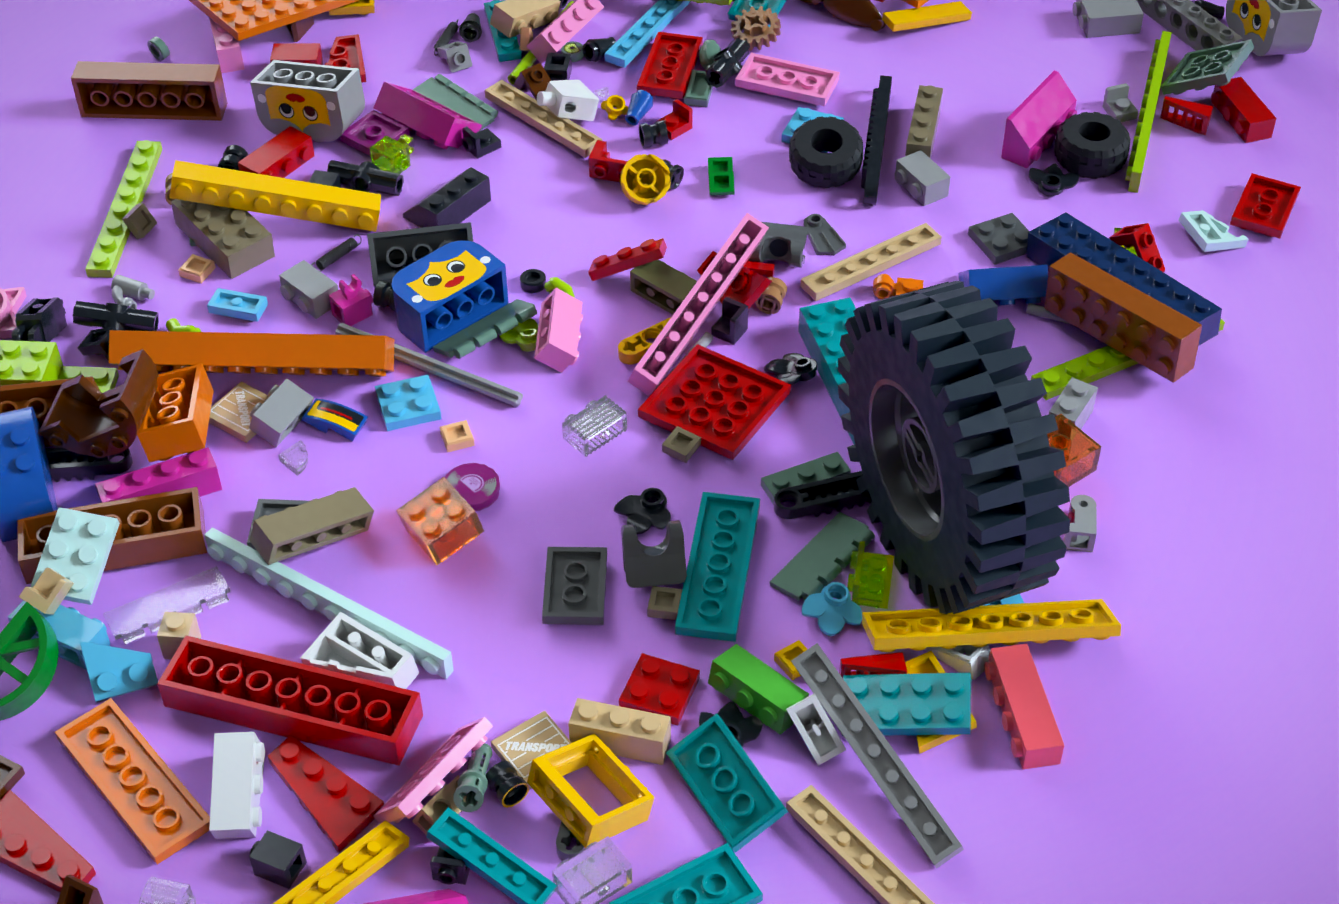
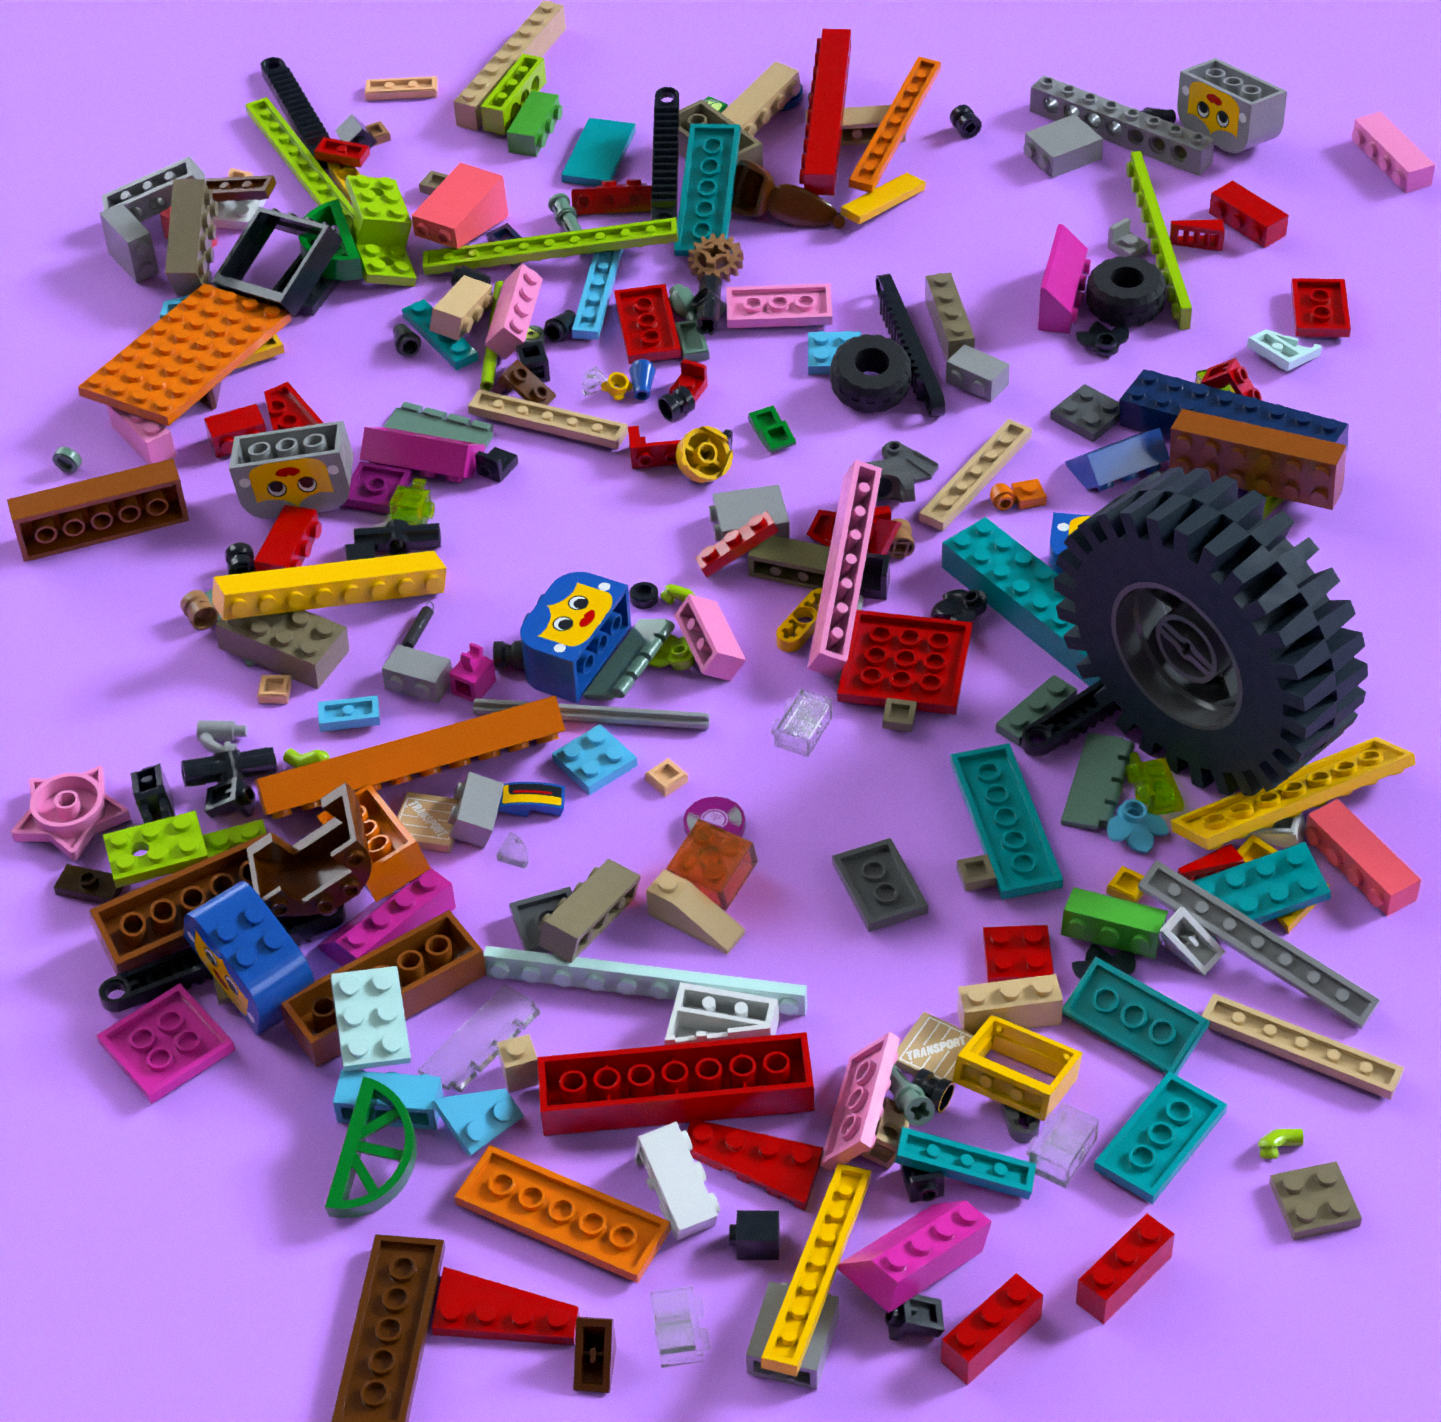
camera: 20 degrees left, 0 degrees up
tan panel [19,568,74,615] -> none
lime plate [85,140,163,278] -> none
dark tan plate [122,203,157,239] -> none
dark grey slope [367,222,473,286] -> none
black slope [403,167,491,228] -> none
dark grey piece [434,19,459,56] -> none
light grey bracket [437,41,472,72] -> none
light nougat tile [520,27,533,51] -> none
white torso [537,80,599,121] -> none
black plate [614,488,671,534] -> none
dark grey piece [621,520,687,588] -> none
sand green plate [1160,39,1254,95] -> none
none -> tan slope [646,869,745,954]
none -> light grey brick [708,484,790,542]

